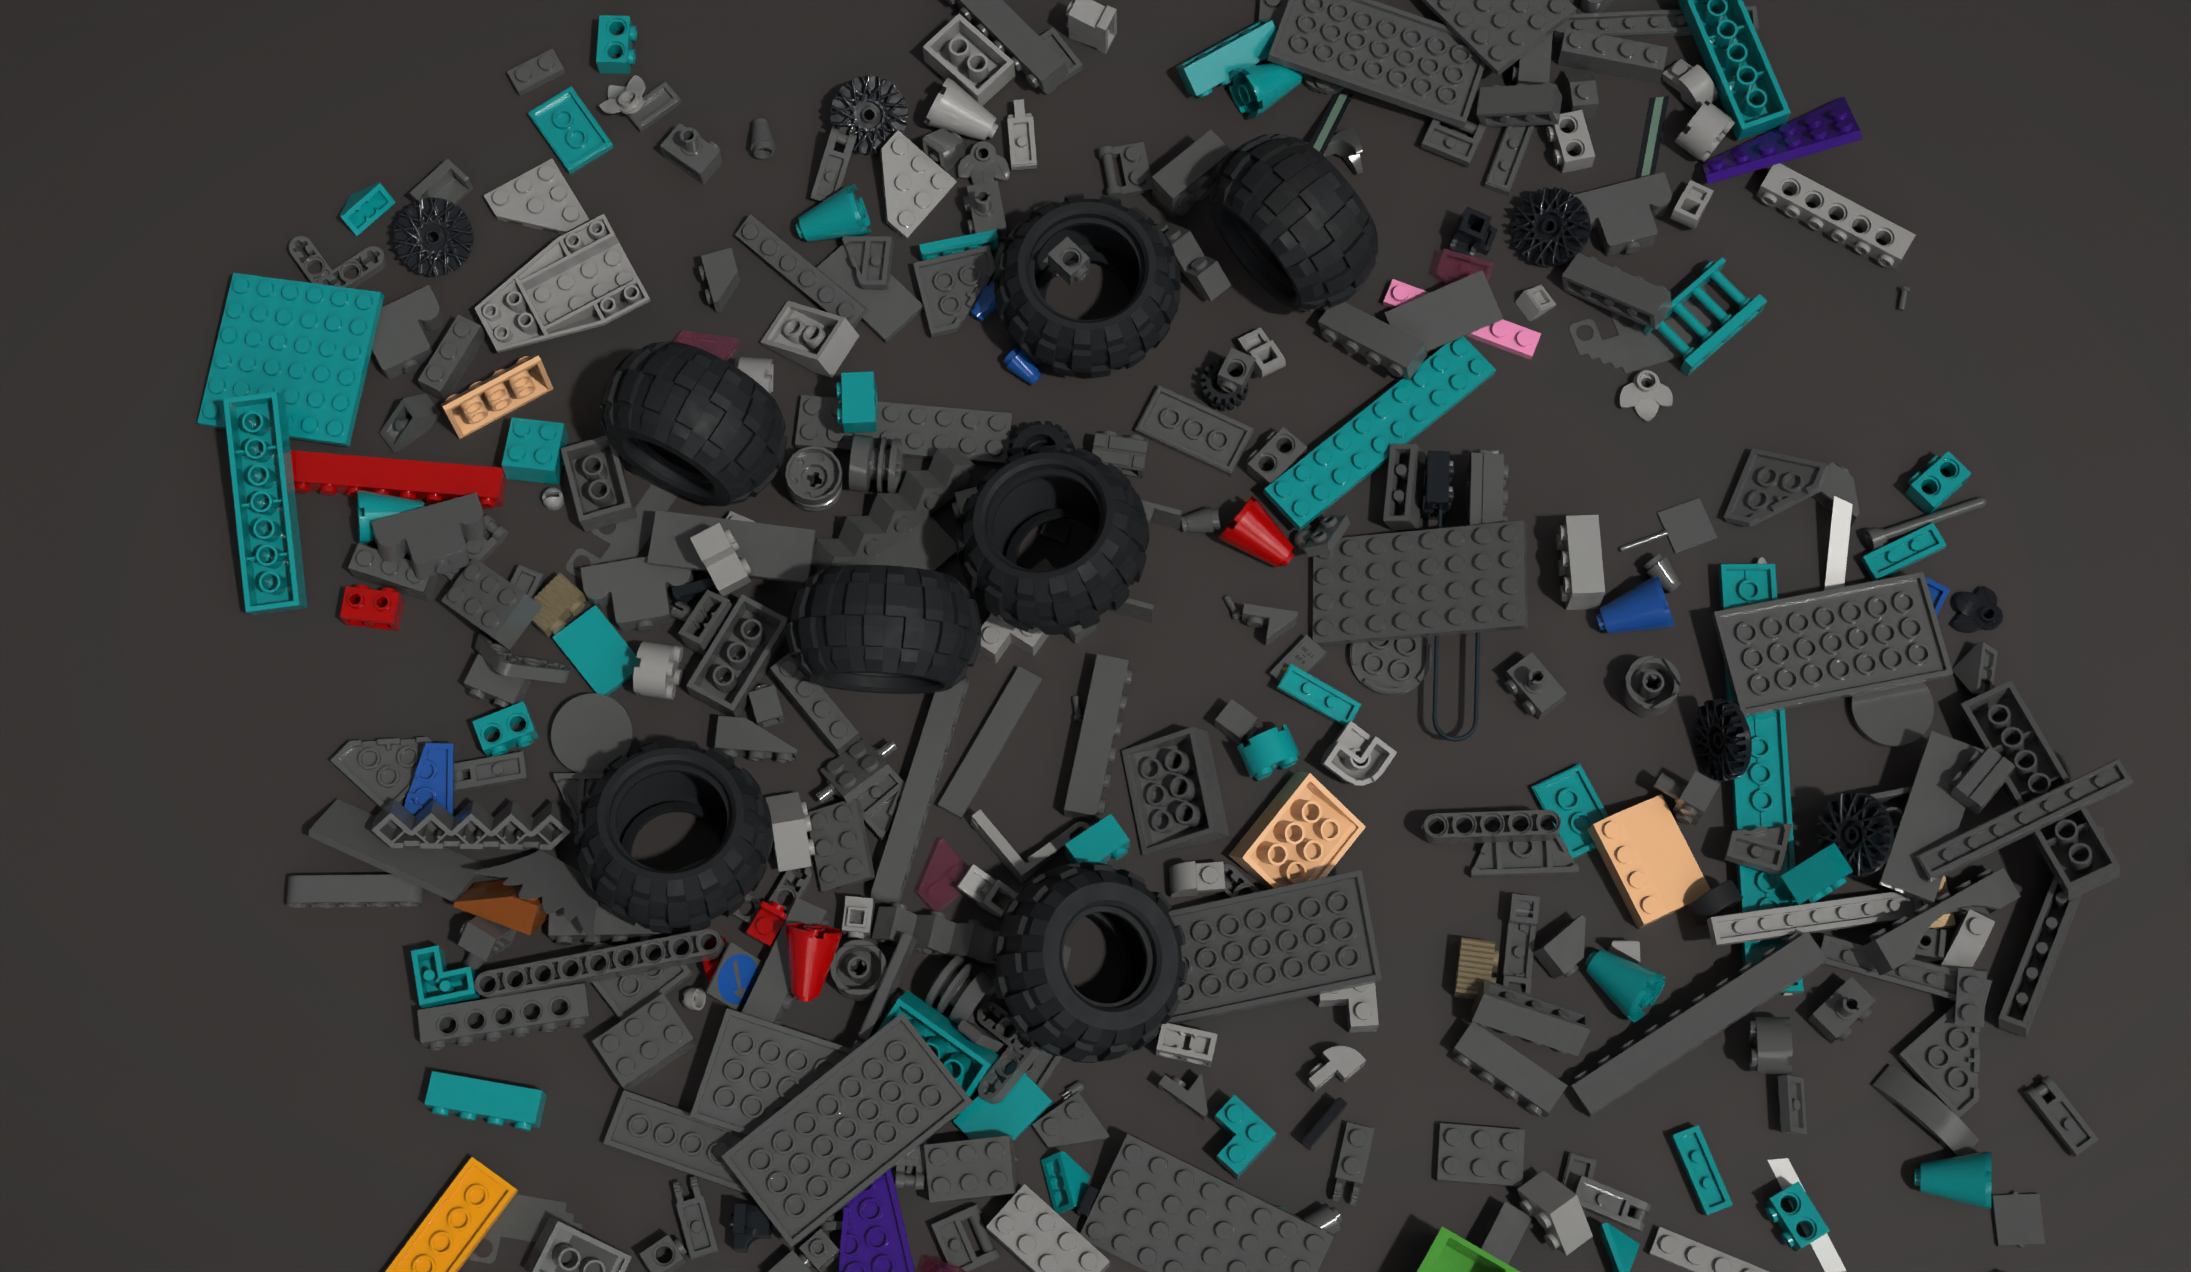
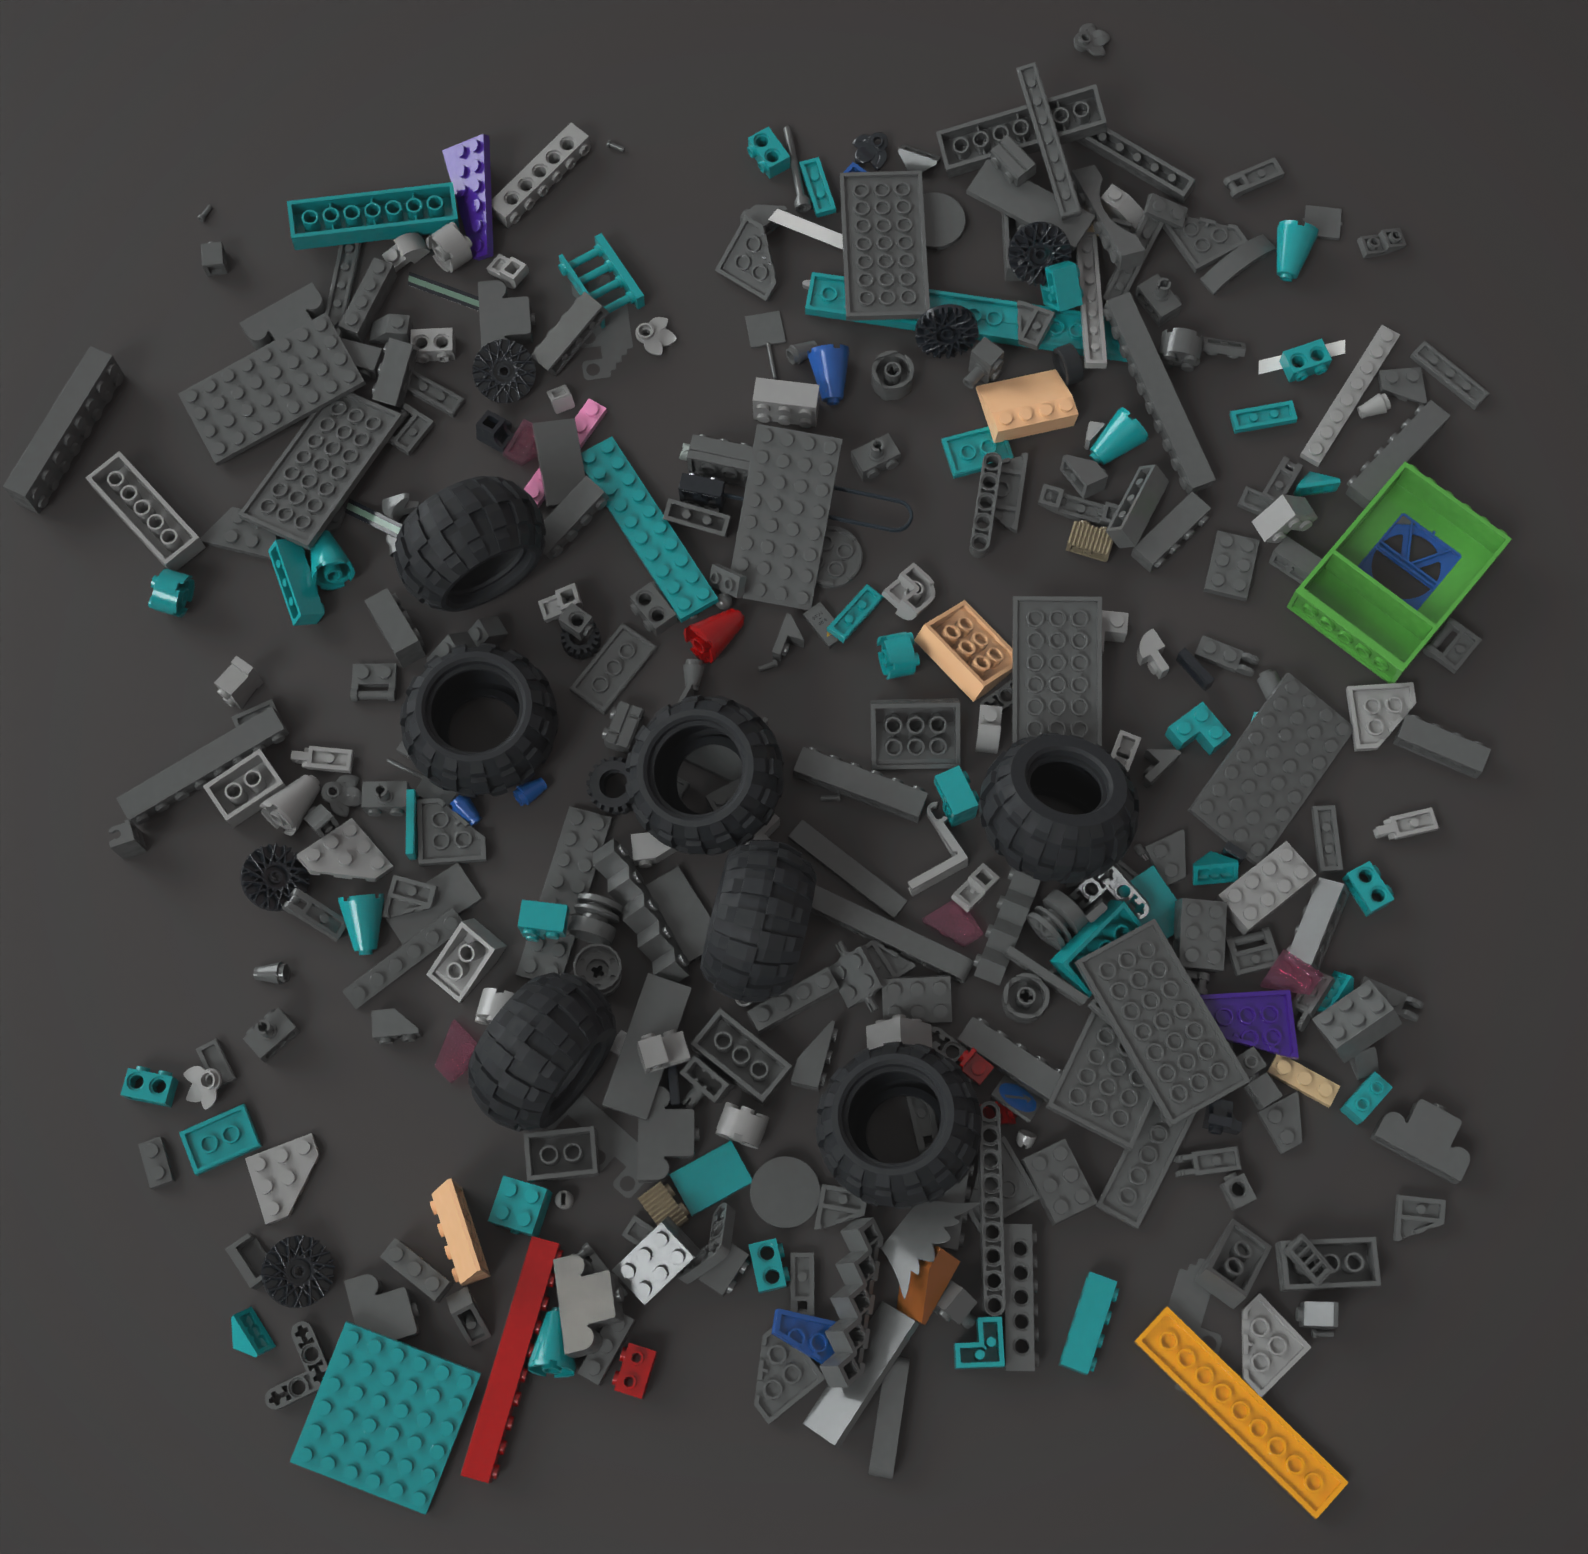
camera: 80 degrees left, 0 degrees up
teal brick [223,391,308,615] -> none
light grey wedge [475,214,651,353] -> none
dark grey brick [748,684,786,729] -> none
red cone [786,922,842,1002] -> none
light grey window [842,896,875,940] -> none
dark grey brick [1048,237,1090,286] -> none
dark grey brick [1215,699,1259,745] -> none

